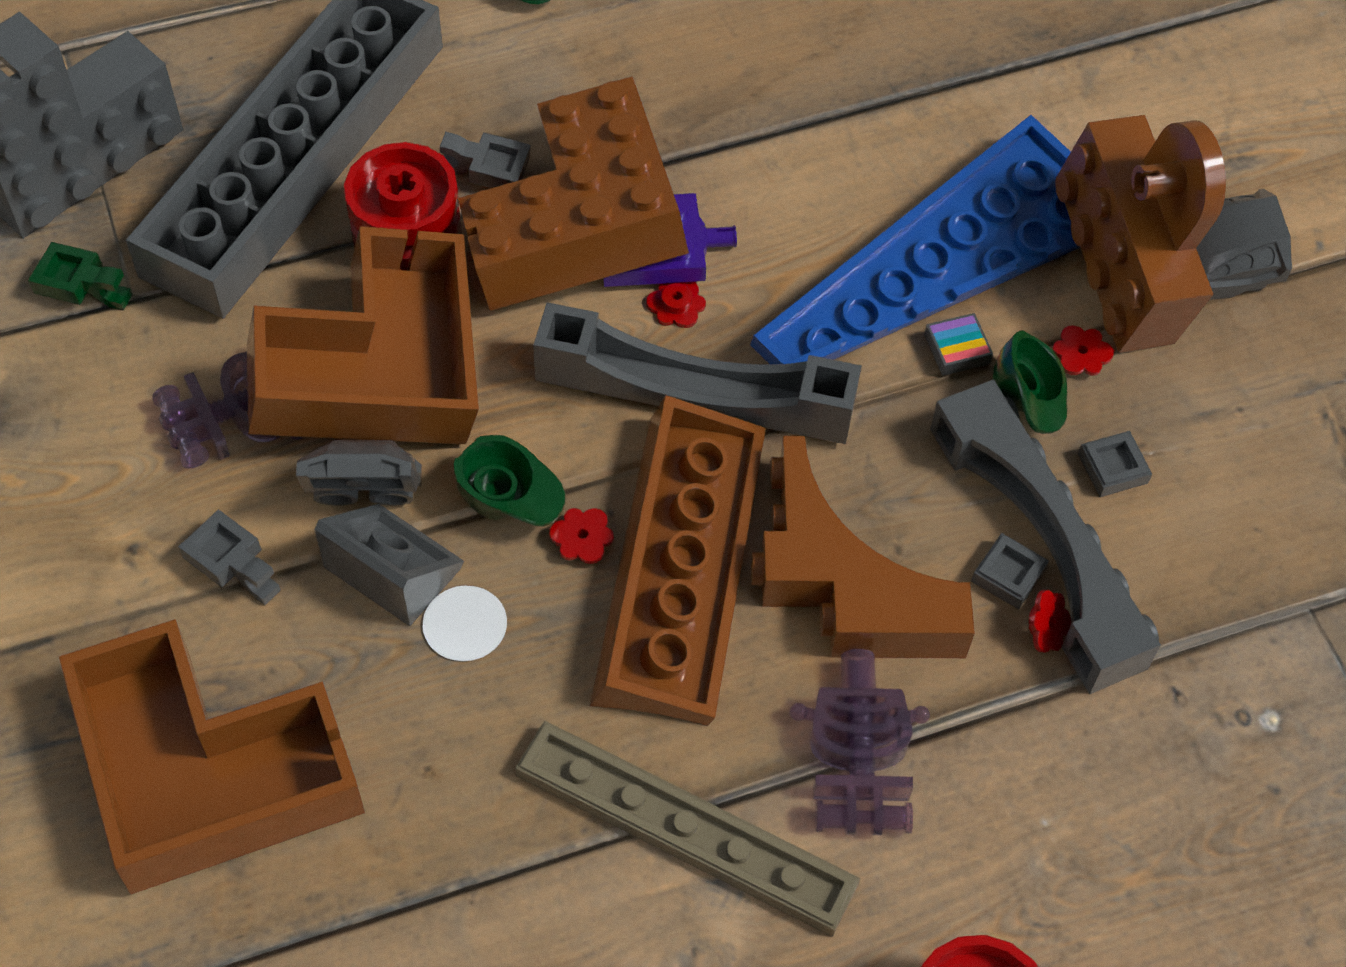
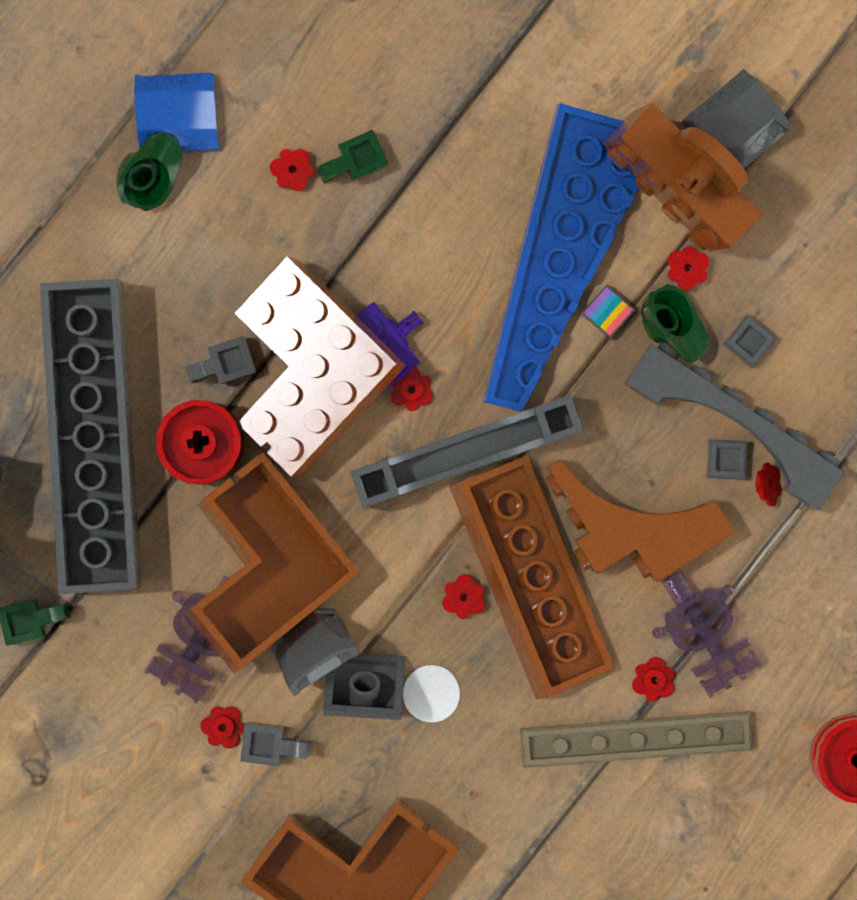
camera: 30 degrees left, 30 degrees up
dark green piece [454,435,565,527] -> none
none -> red plant [200,706,245,749]
none -> red plant [270,149,314,191]
none -> dark green plate [318,129,389,184]
none -> red plant [632,657,675,702]

